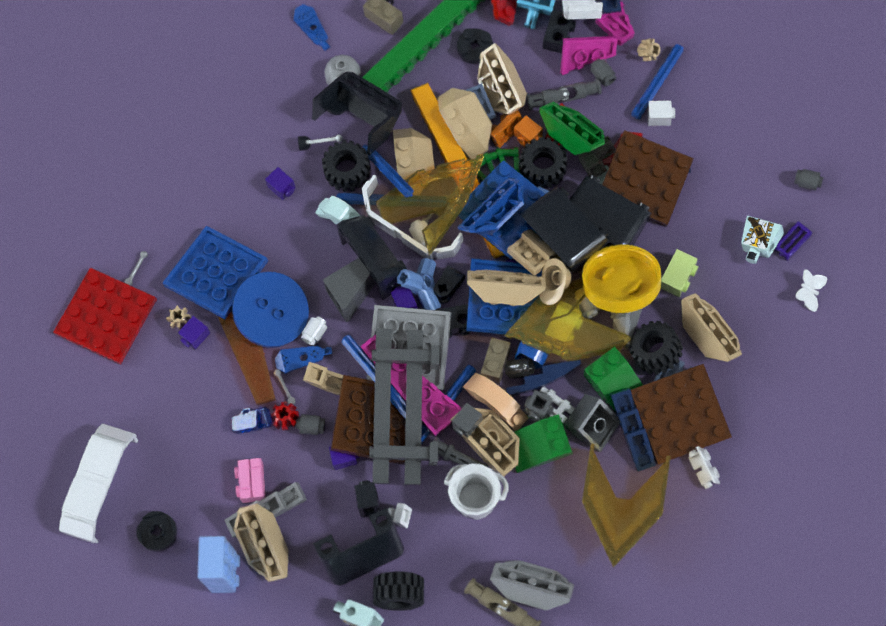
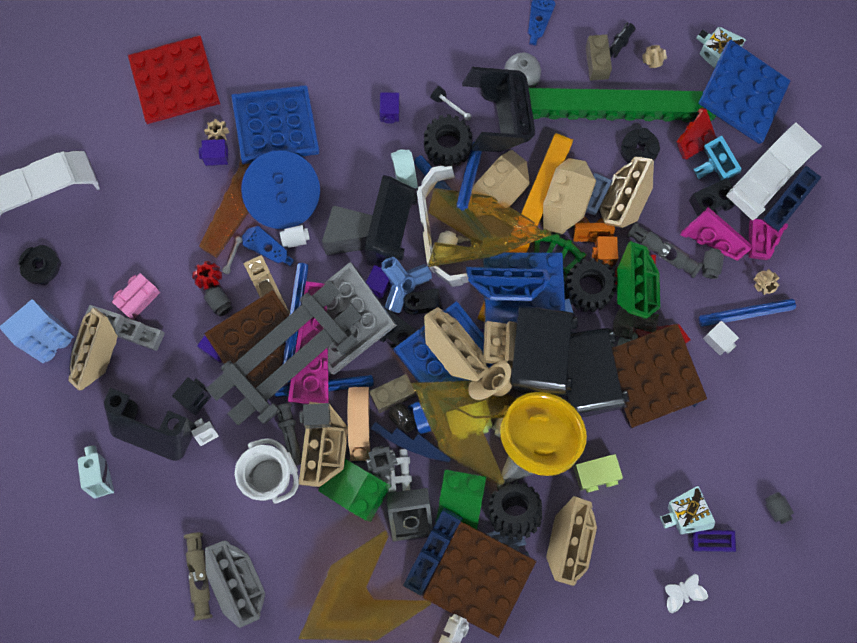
camera: 40 degrees right, 5 degrees up
light grey hinge [125,251,148,286] -> none
clear blue piece [232,407,273,434] -> none
black tyre [373,571,424,611] -> none

